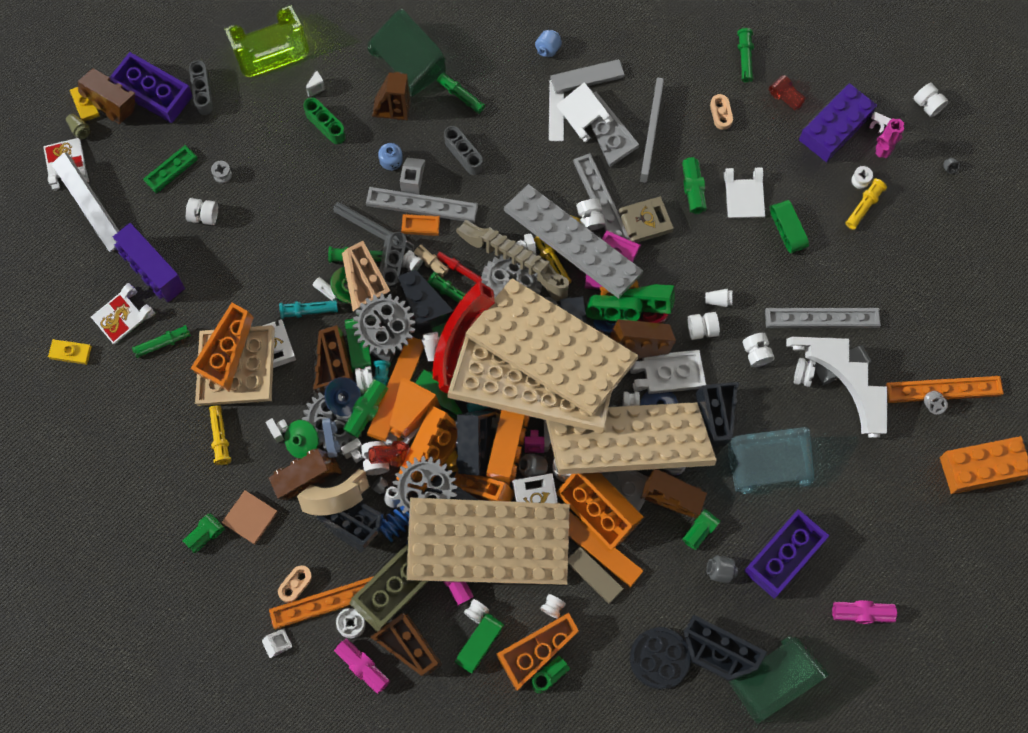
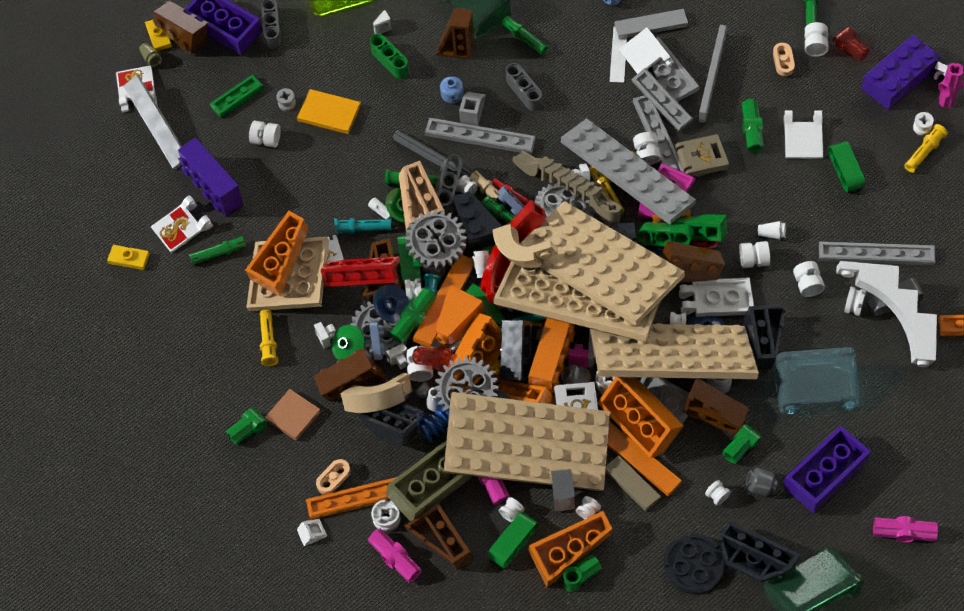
camera: 10 degrees right, 10 degrees down
orange tile [401,214,440,236] -> none
none -> light orange tile [297,89,361,134]
none -> red fence [321,256,400,287]
none -> tan arch [493,224,558,268]
none -> sand blue plate [498,186,524,216]
none -> dark grey slope [551,469,575,511]
none -> light grey tile [631,68,693,132]
none -> white wheel [705,480,731,506]
none -> white wheel [805,22,828,57]

